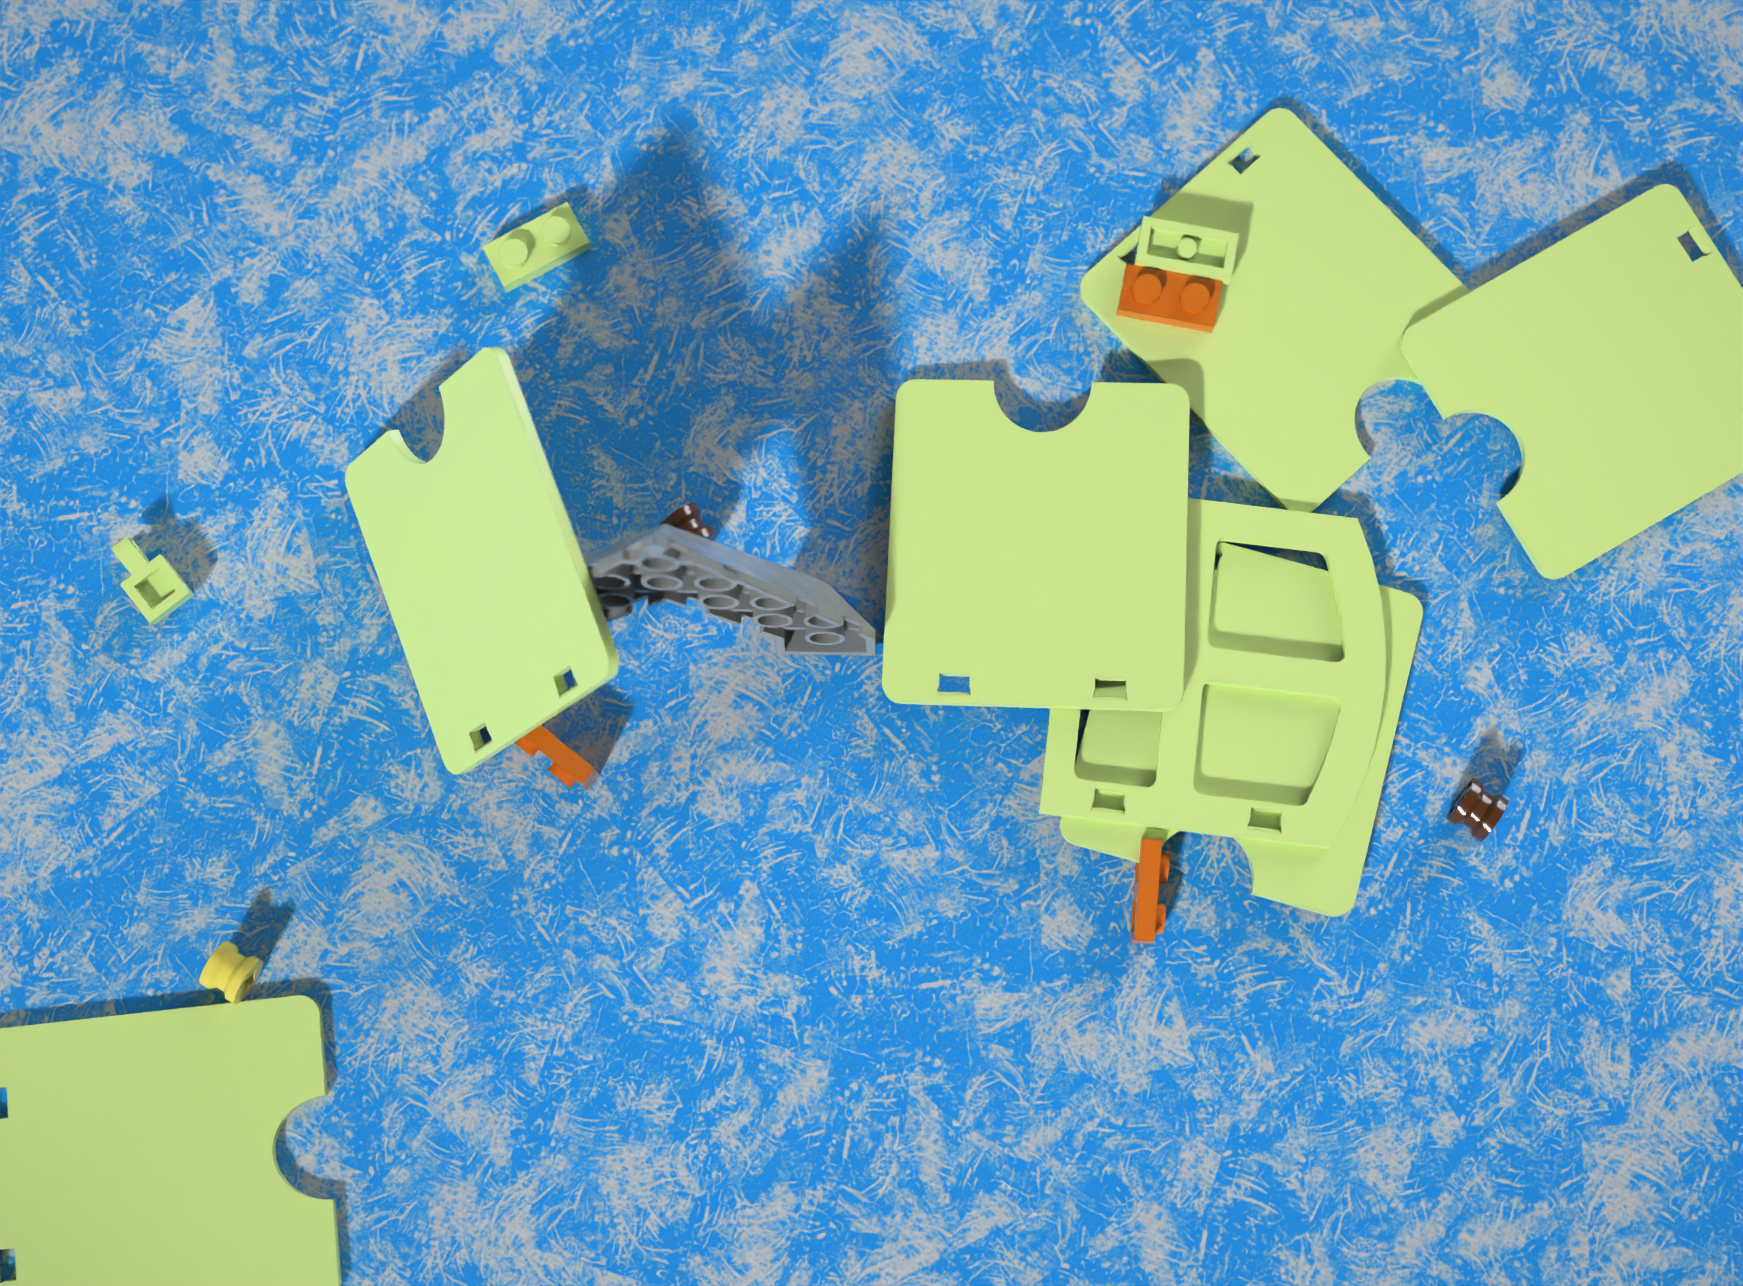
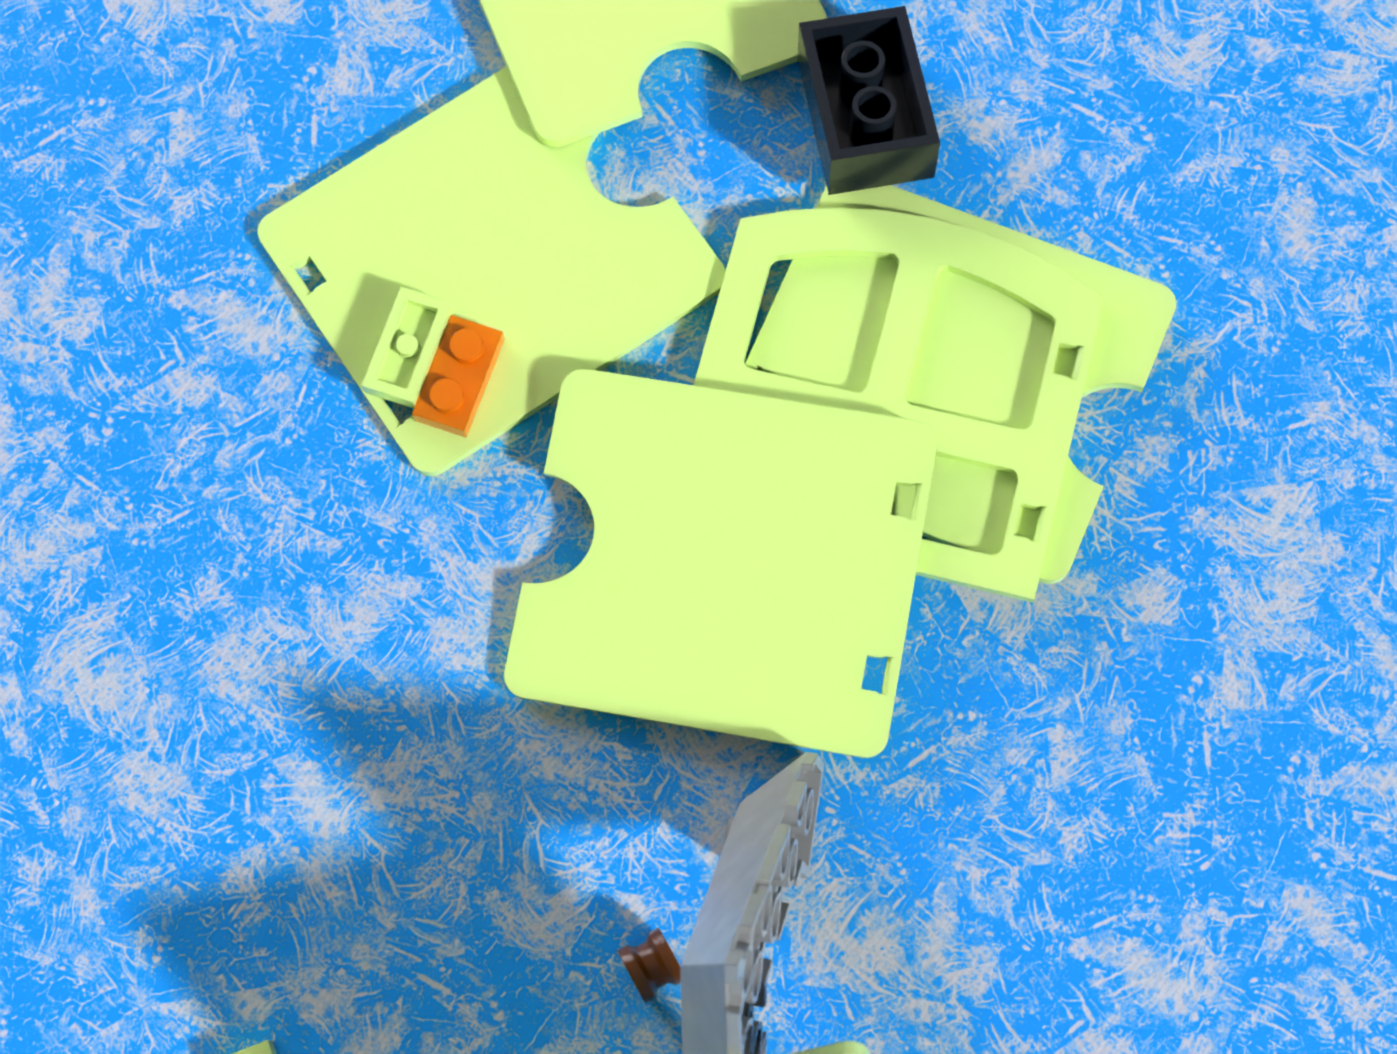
camera: 80 degrees left, 5 degrees down
orange plate [1130,838,1170,945] -> none
reddish brown wheel [1446,778,1509,841] -> none
none -> black brick [798,6,940,195]

